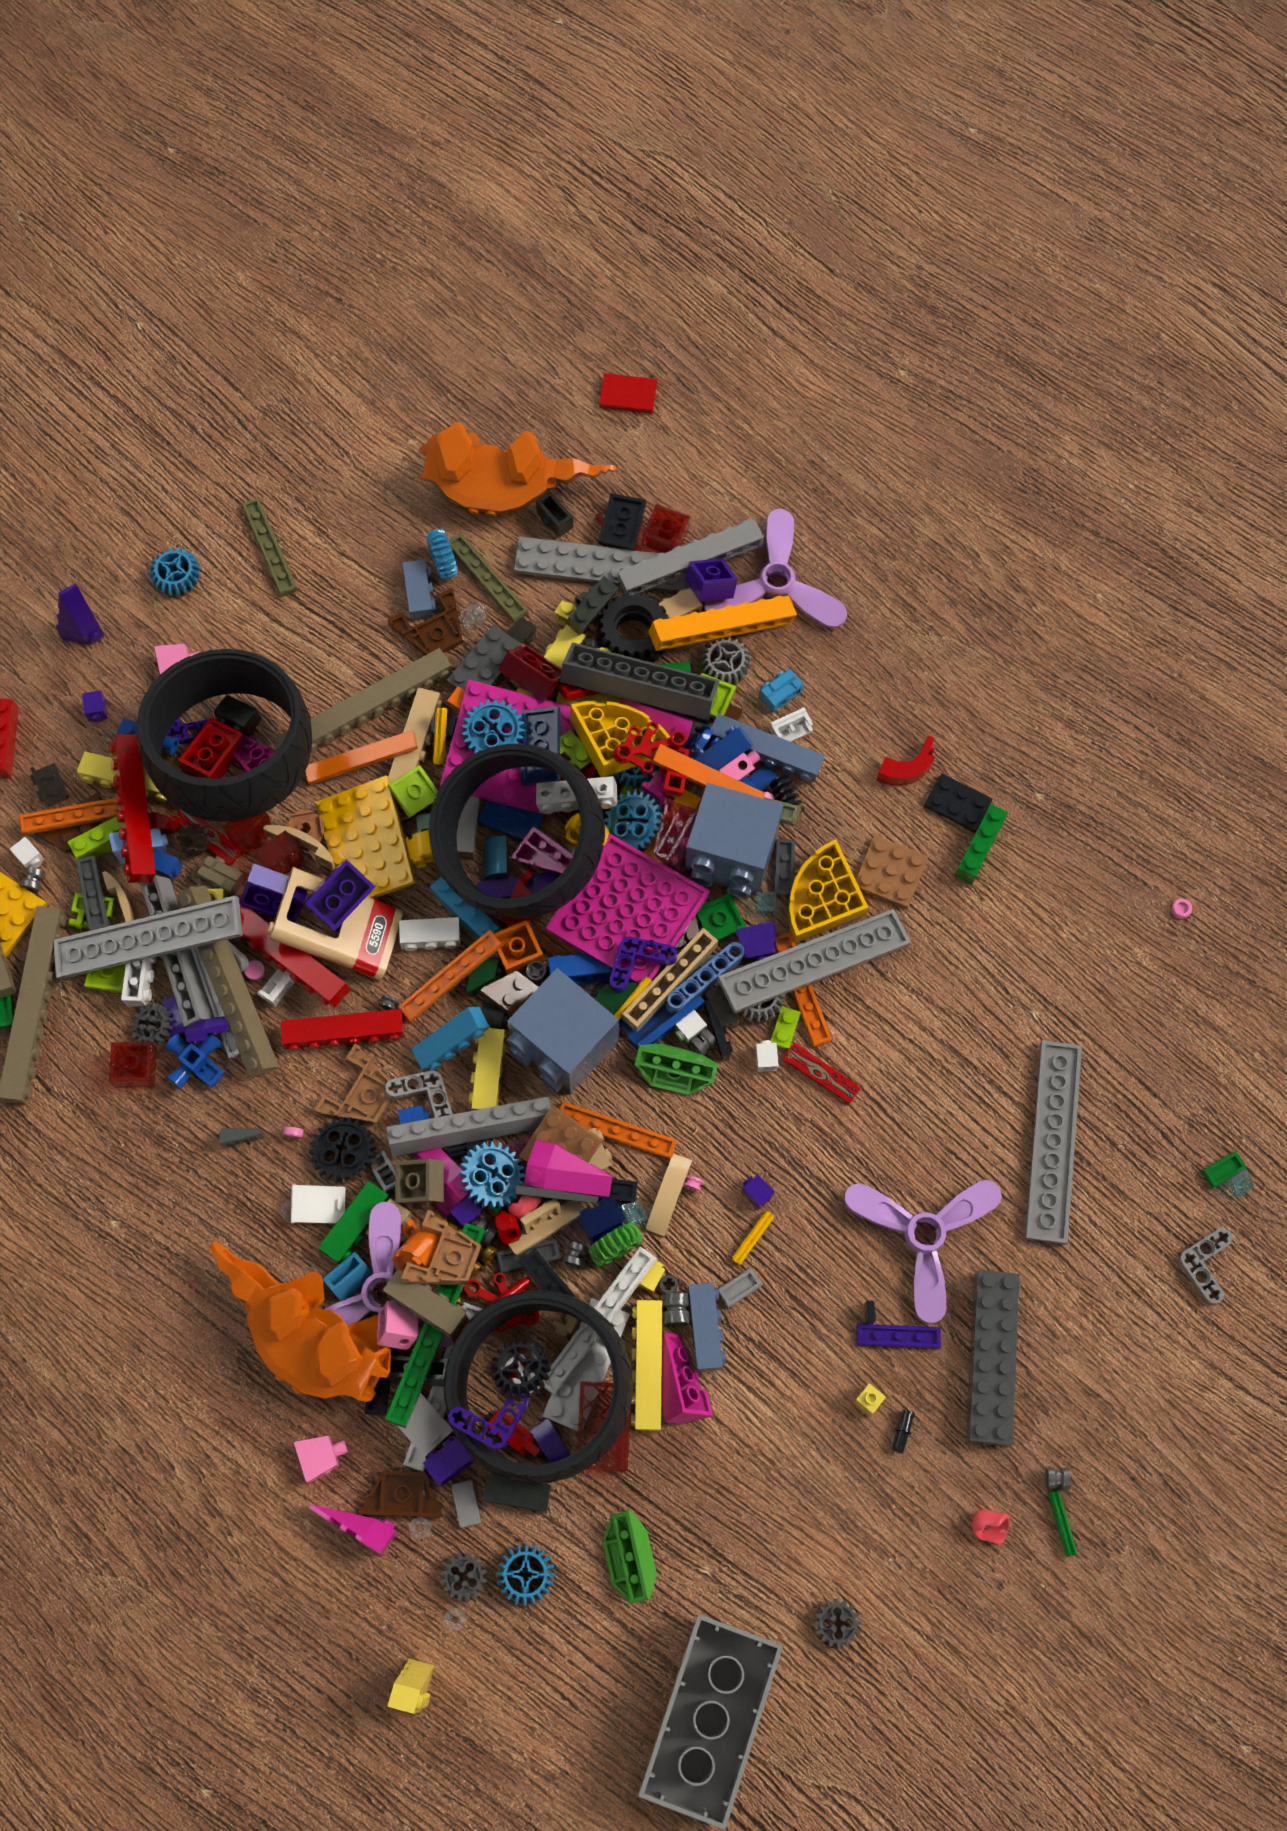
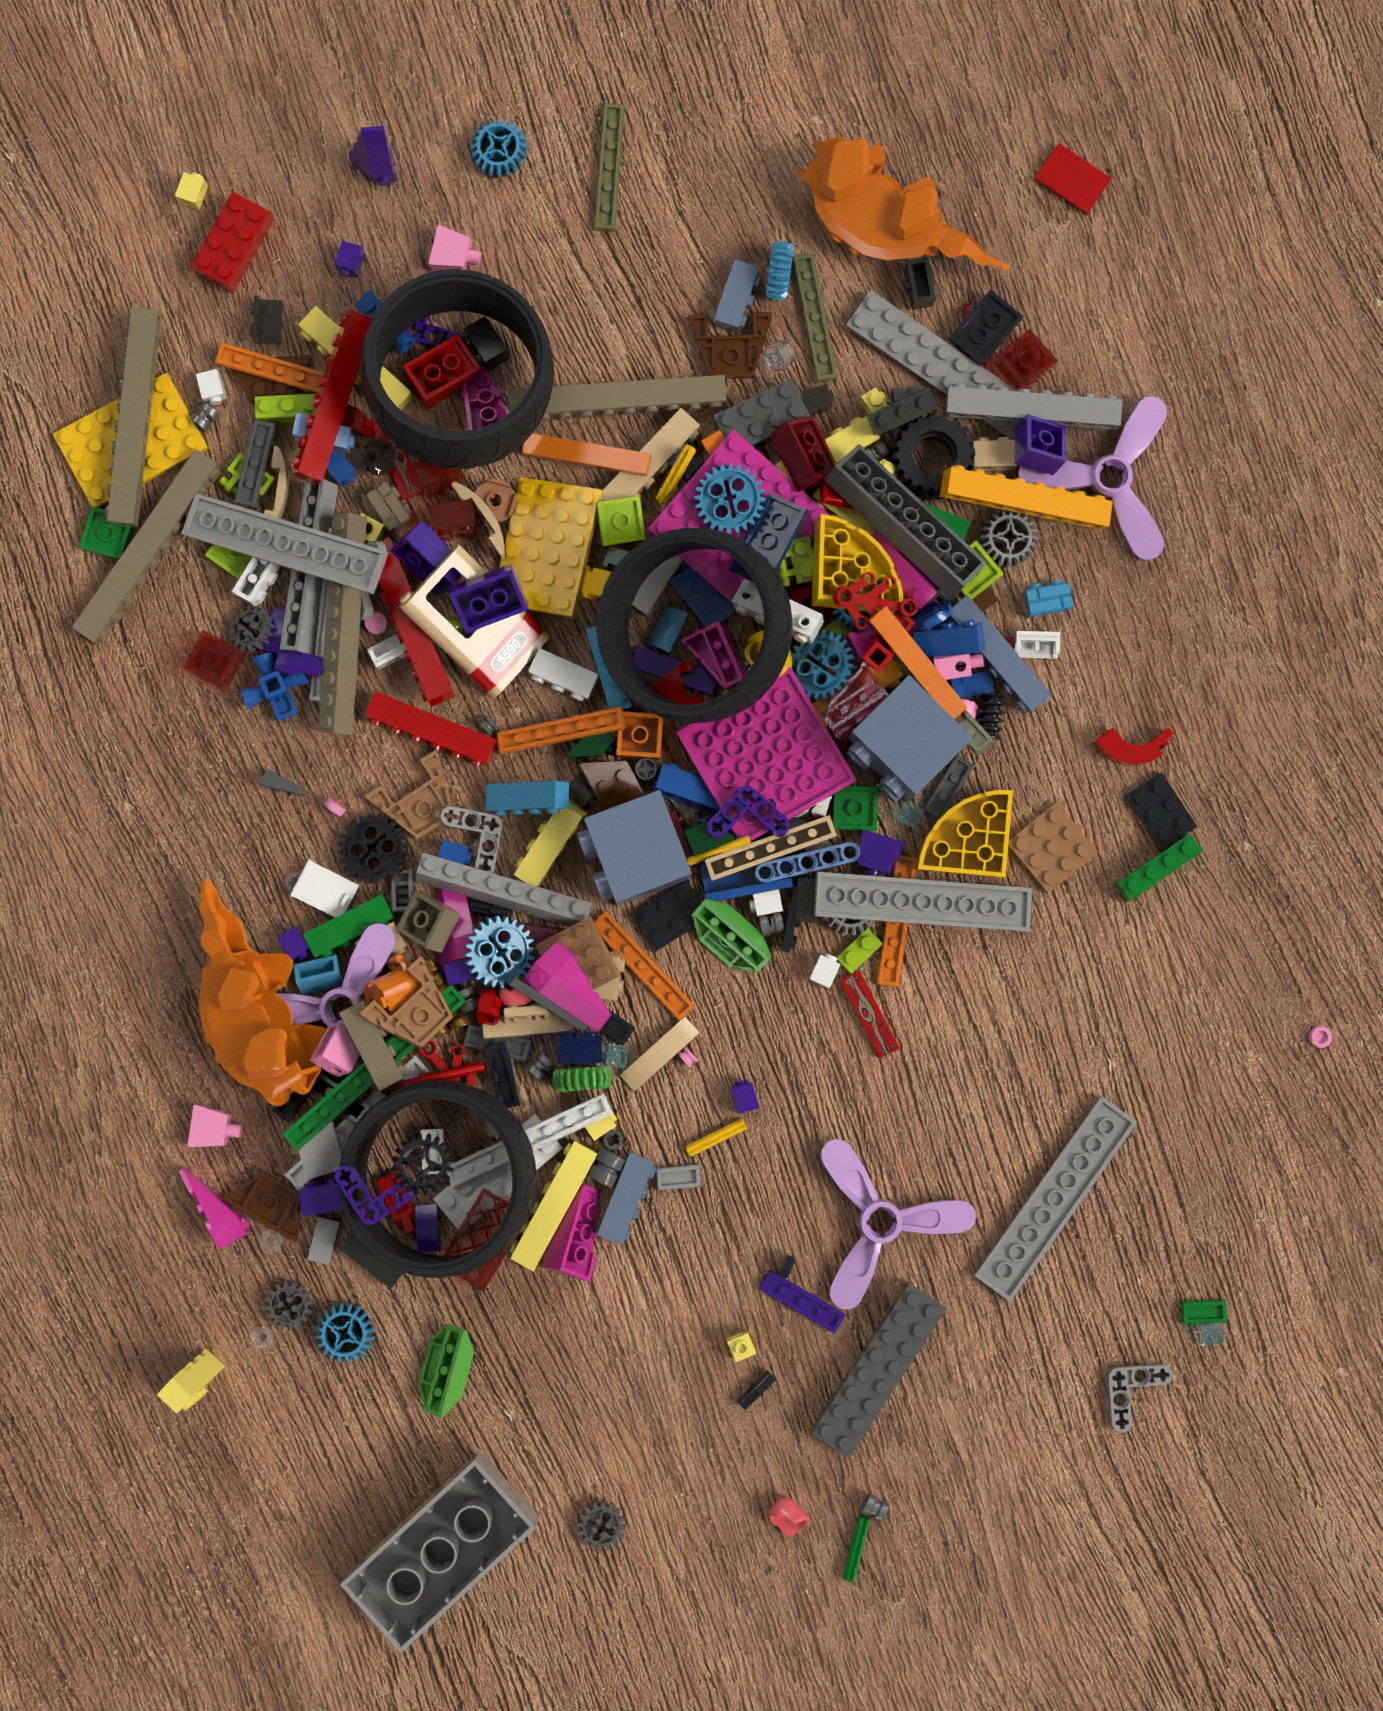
camera: 25 degrees right, 15 degrees up
none -> dark purple brick [277,926,311,961]
none -> black plate [632,880,702,952]

